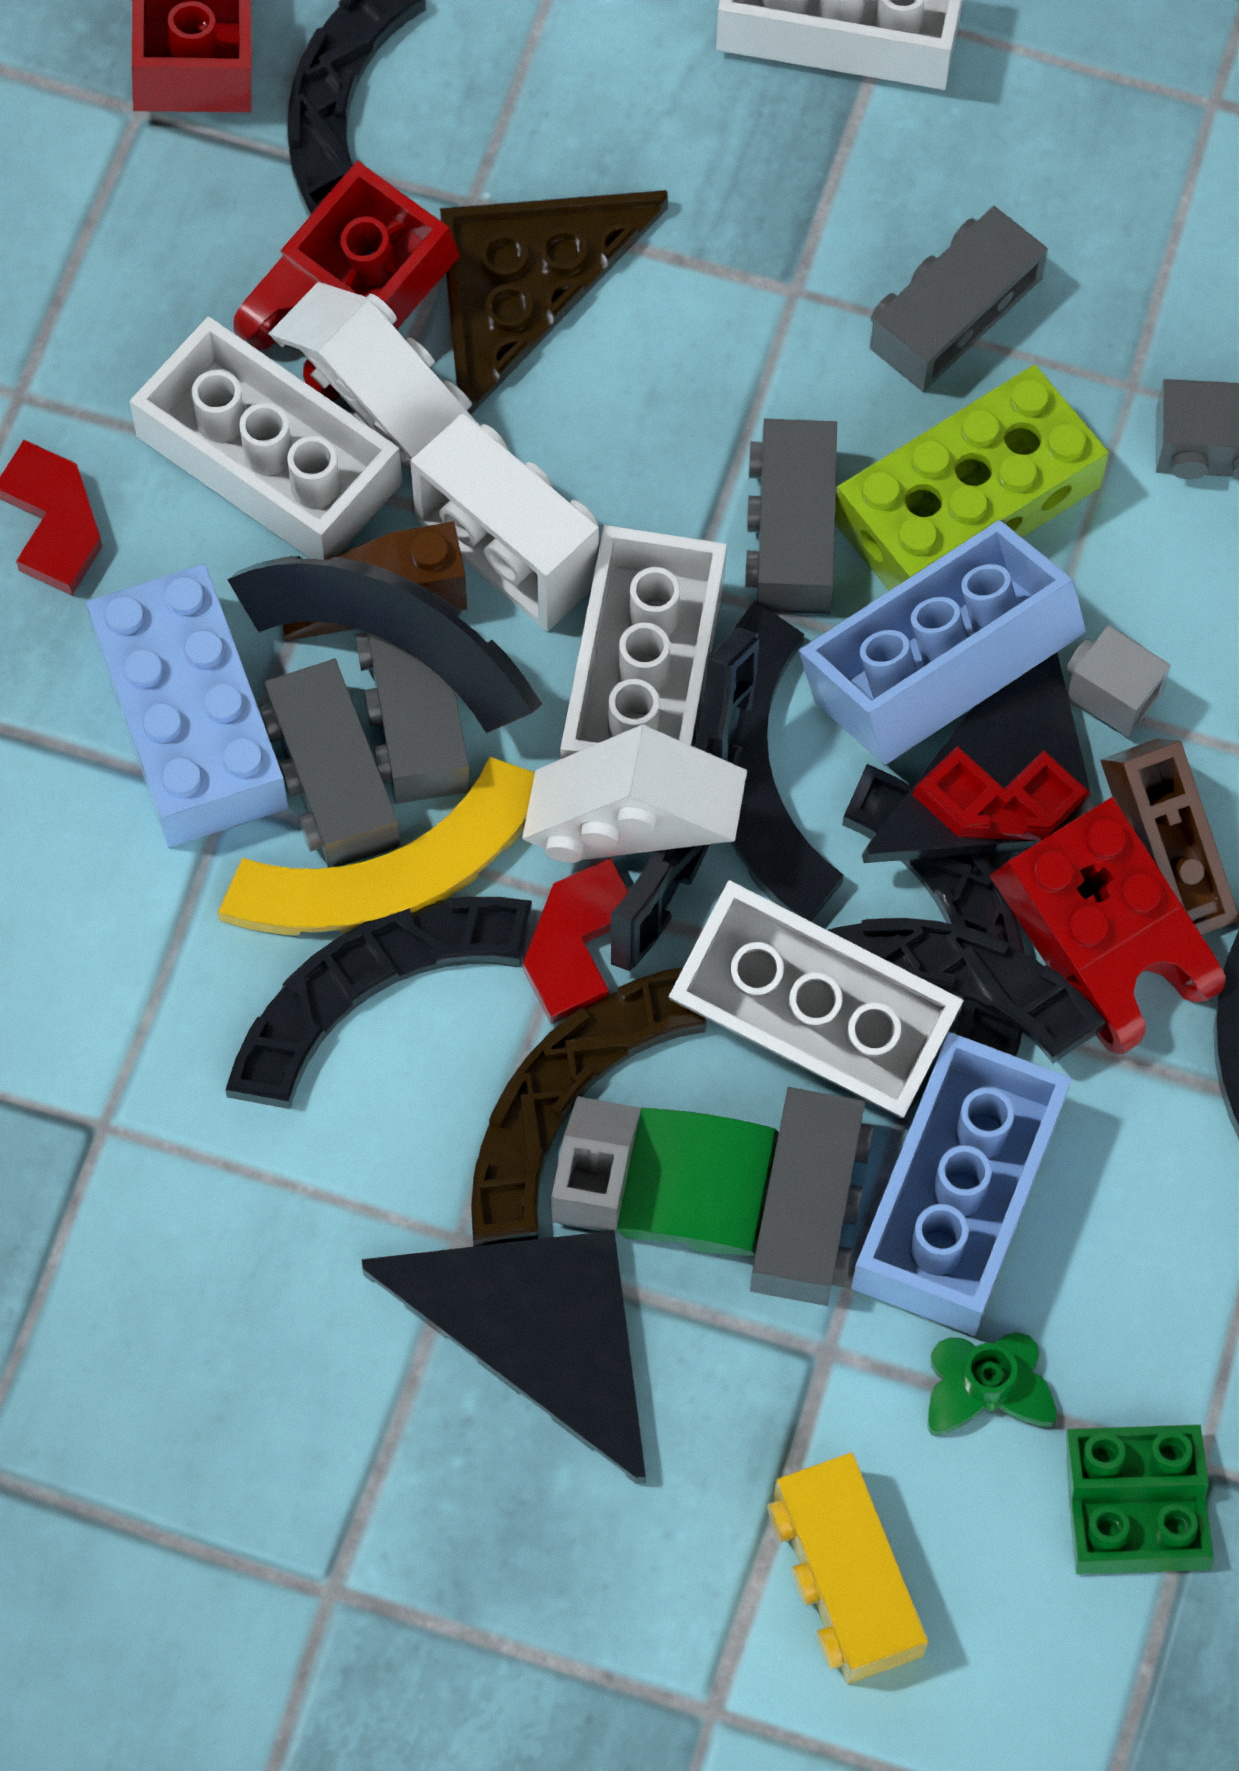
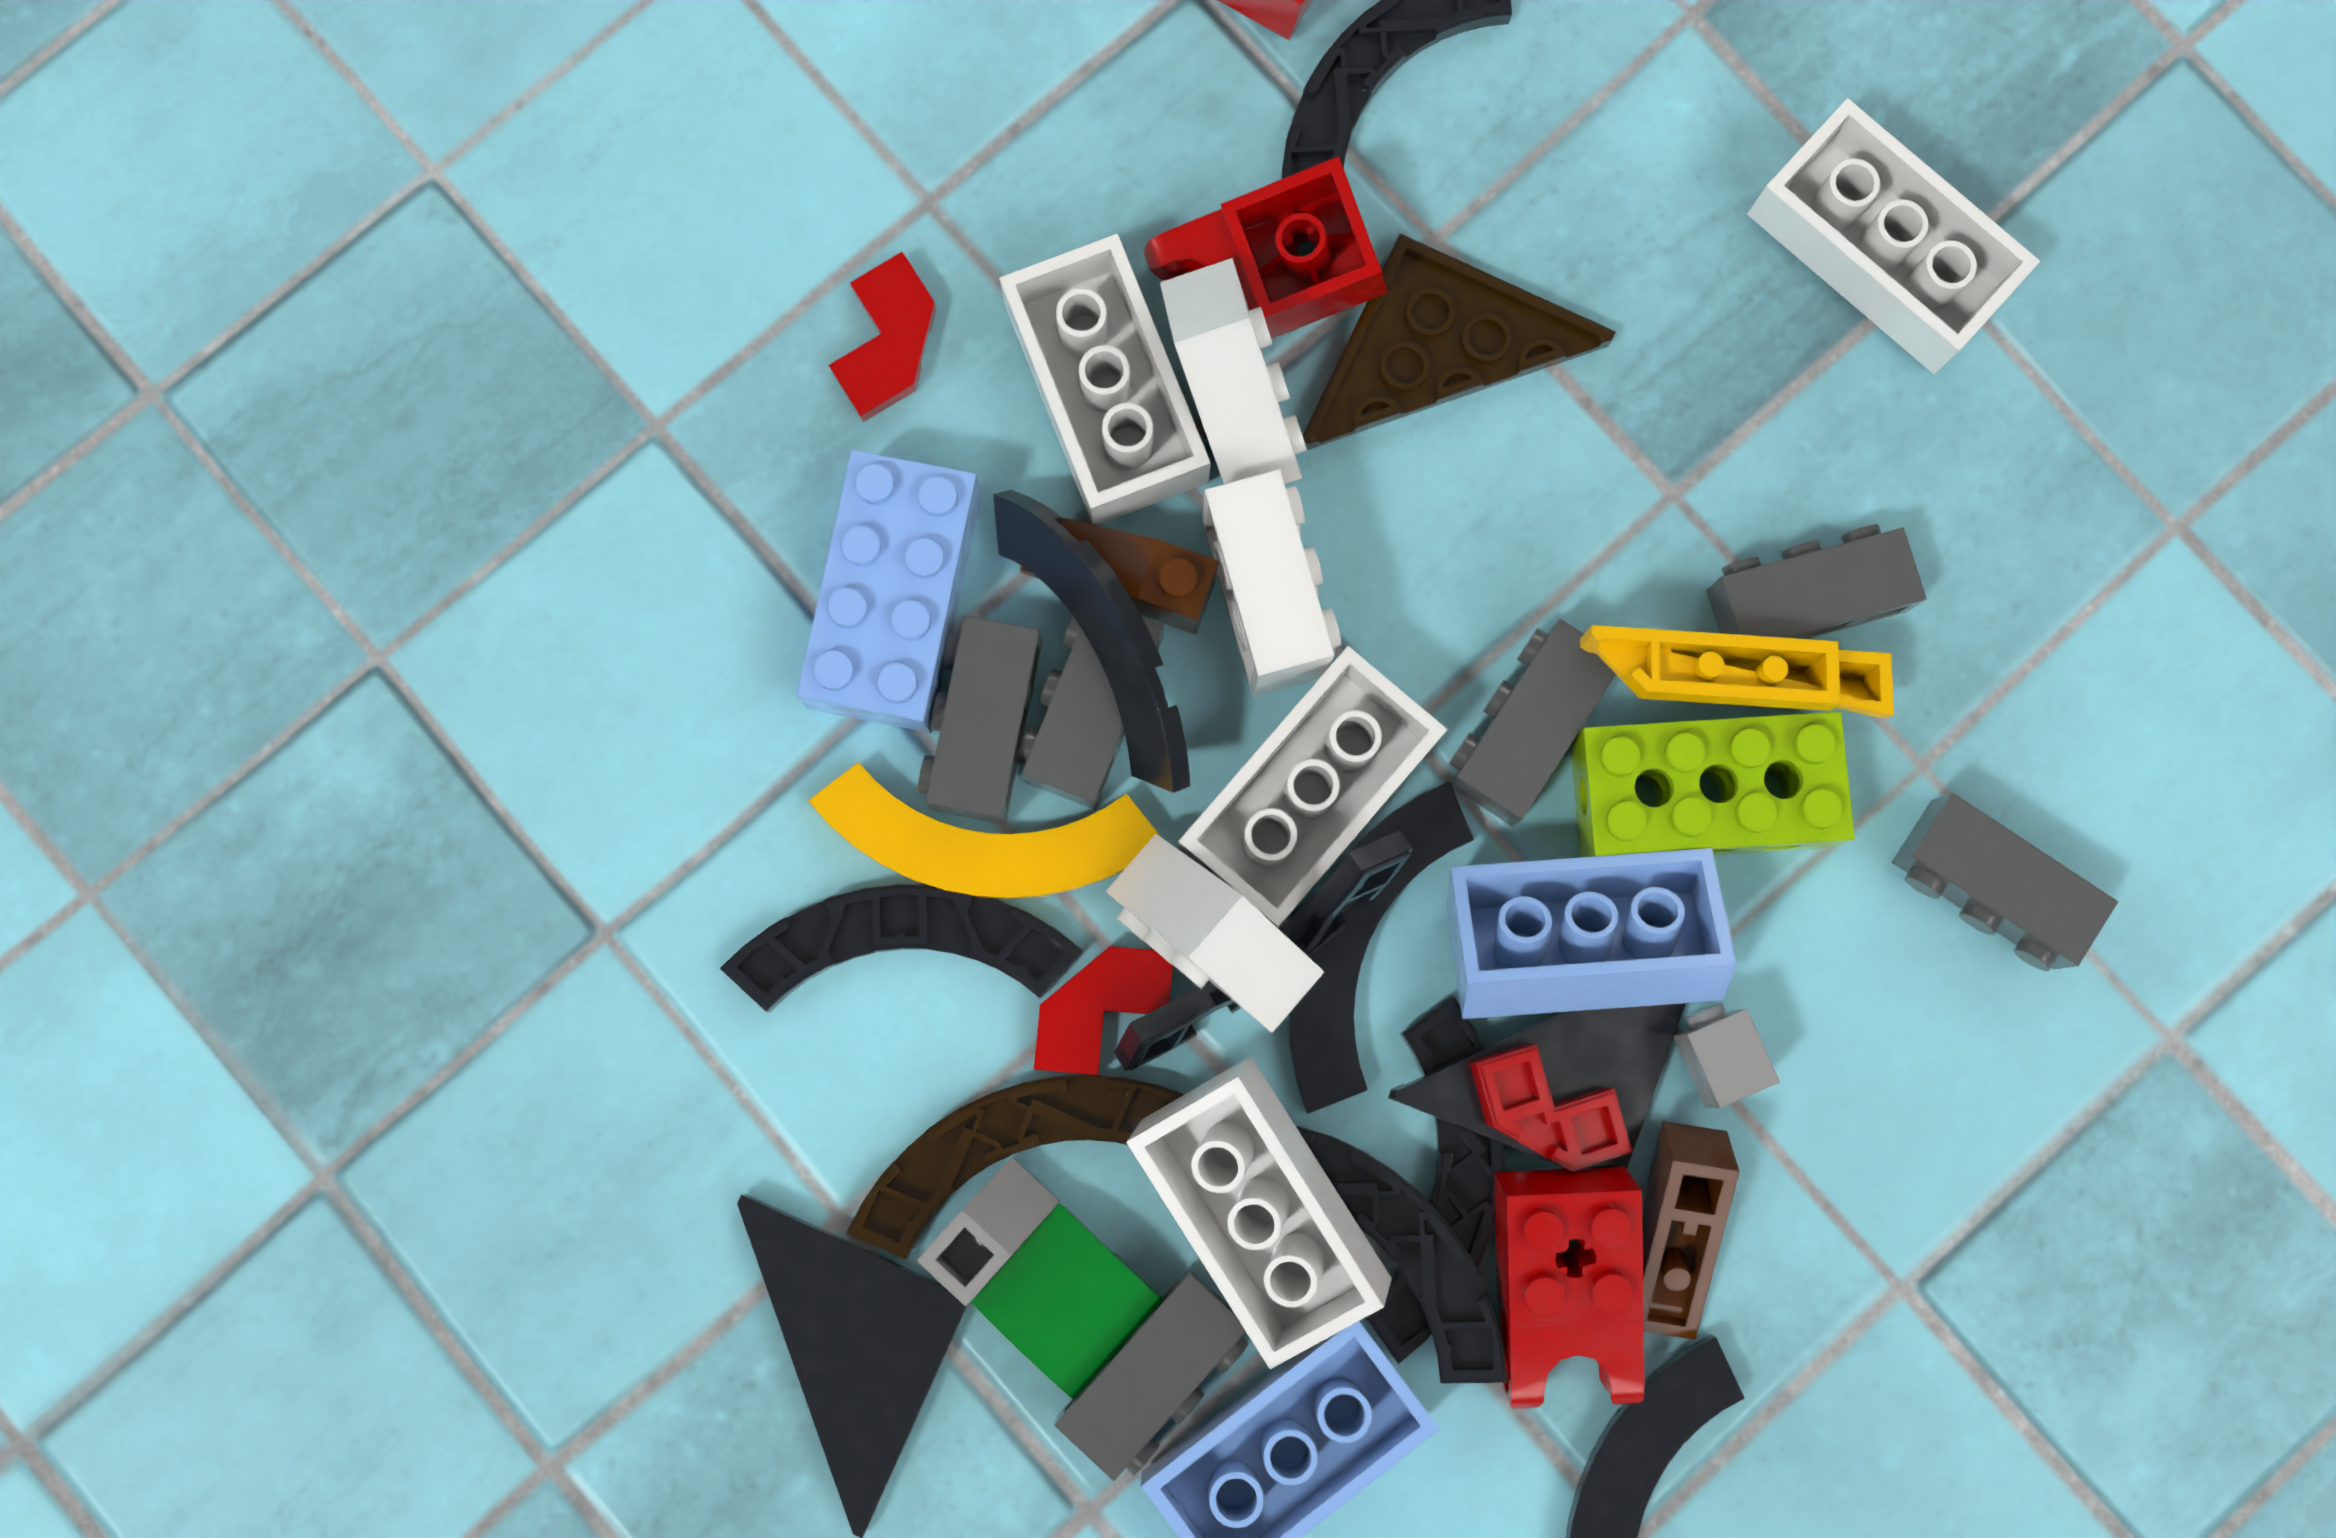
camera: 30 degrees right, 15 degrees up
none -> yellow wedge [1580,625,1894,718]

